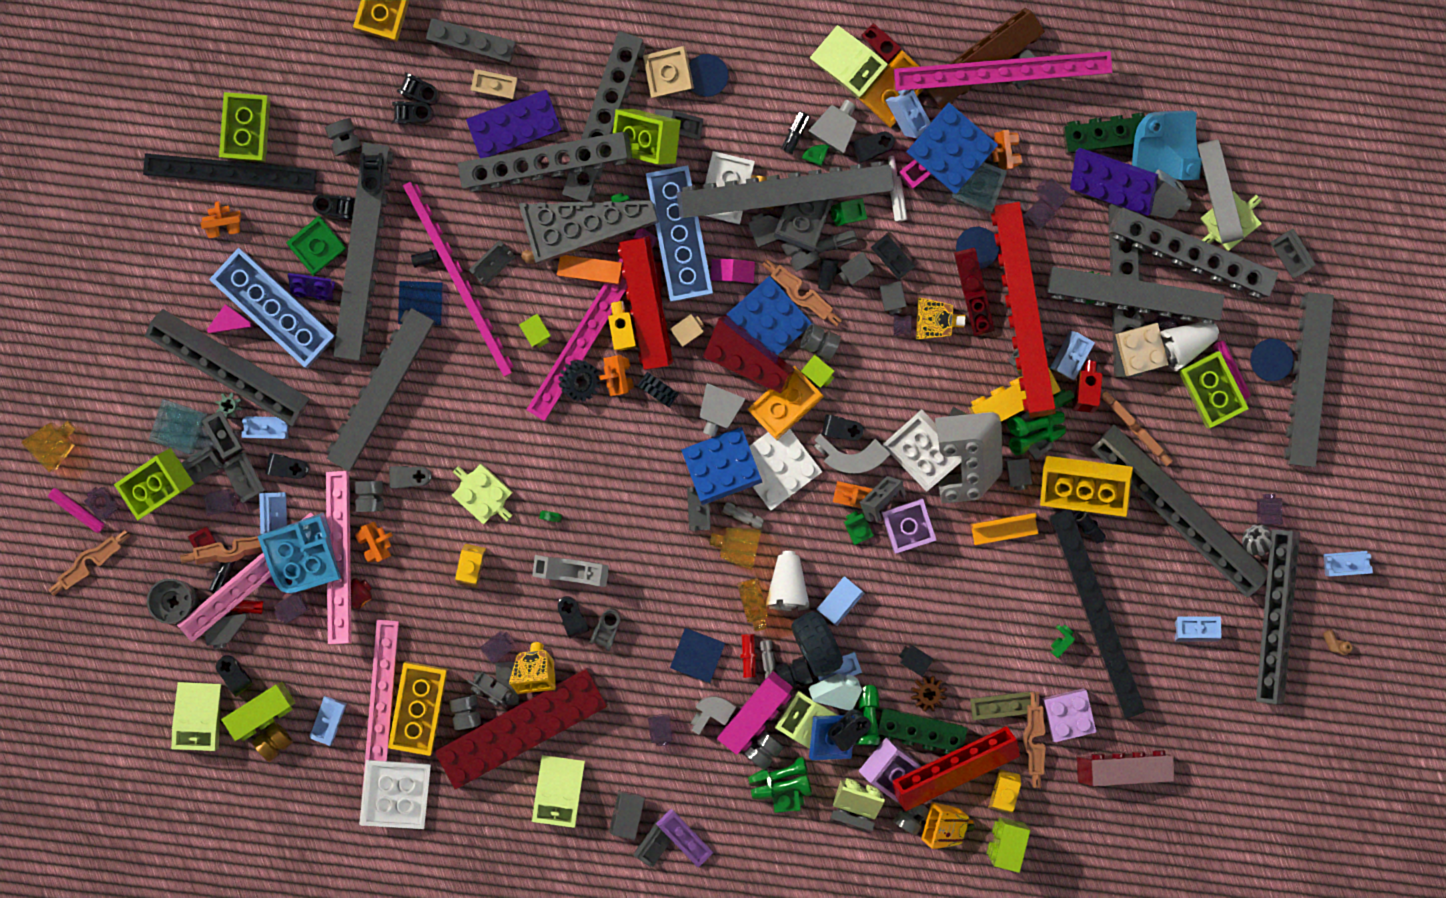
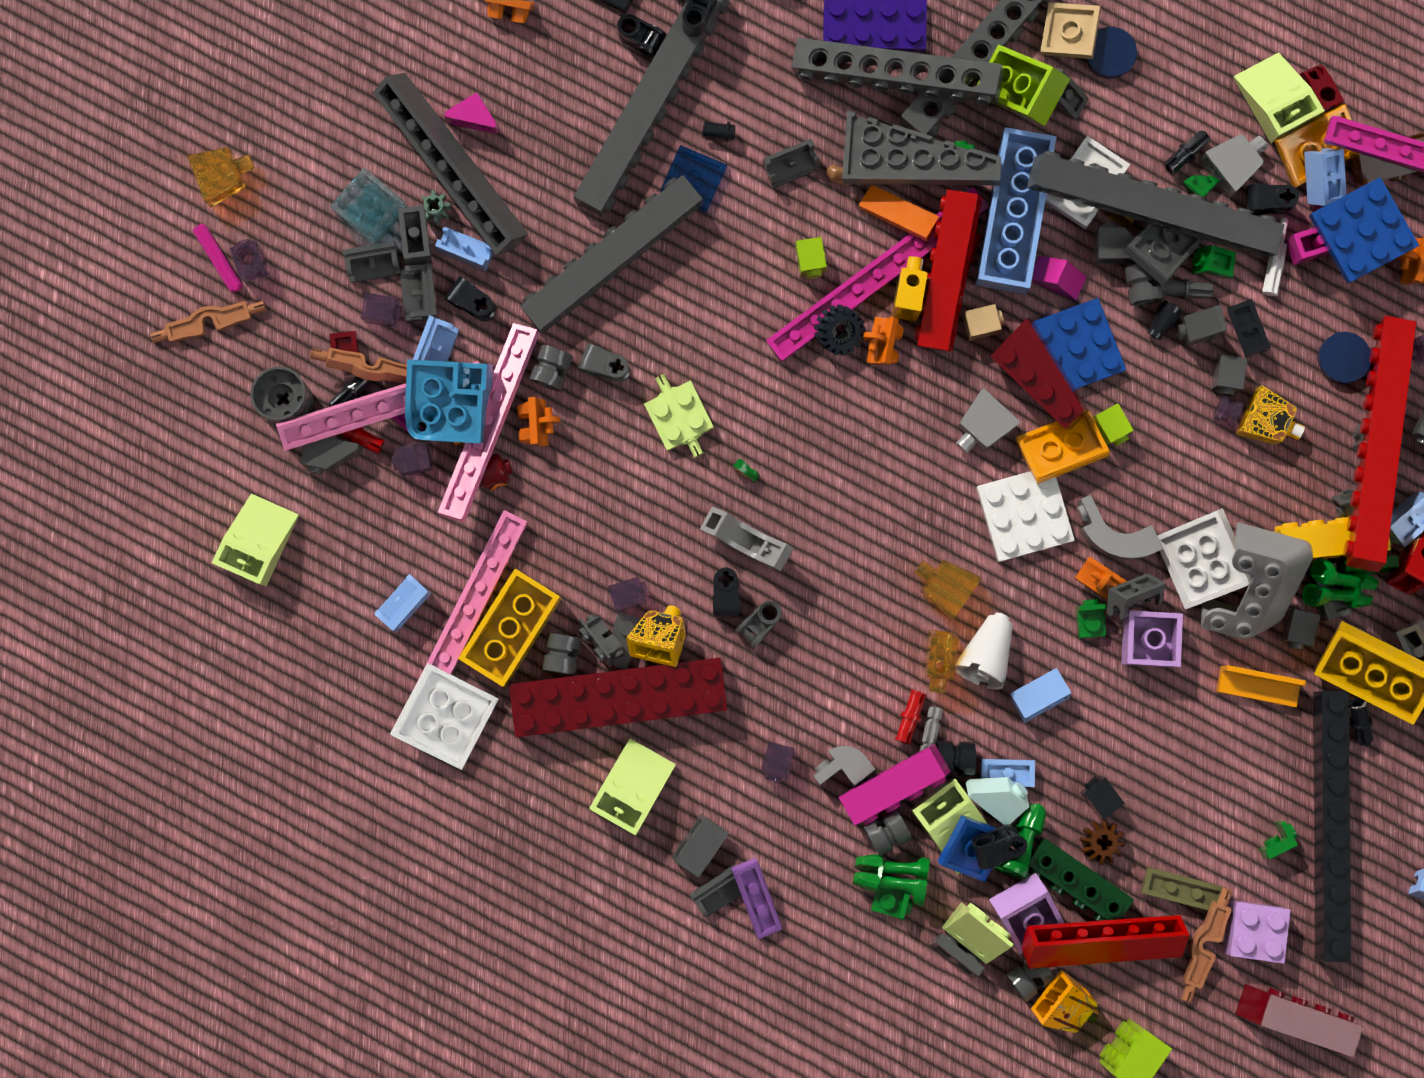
camera: 25 degrees right, 5 degrees down
lime brick [114,447,194,521] -> none
light blue brick [209,248,336,368] -> none
black piece [216,655,254,697] -> none
lime brick [221,681,296,742] -> none
pearl gold wheel [252,721,293,762] -> none
green tile [286,216,347,276] -> none
dark purple hinge [288,273,335,301] -> none
dark pink plate [403,182,514,377] -> none
yellow torso [455,543,486,588] -> none
black bush [638,372,679,408] -> none
dark blue tile [670,627,725,683] -> none
blue plate [681,427,763,505] -> none
dark grey hinge [687,487,711,531] -> none
light grey axle [723,502,764,529] -> none
nougat piece [761,258,842,327] -> none
black wheel [791,611,843,677] -> none
dark grey wheel [800,323,840,361] -> none
black piece [821,414,864,441] -> none
clear light blue brick [950,162,1007,213] -> none
dark red slope [954,247,995,336] -> none
yellow torso [988,769,1021,814] -> none

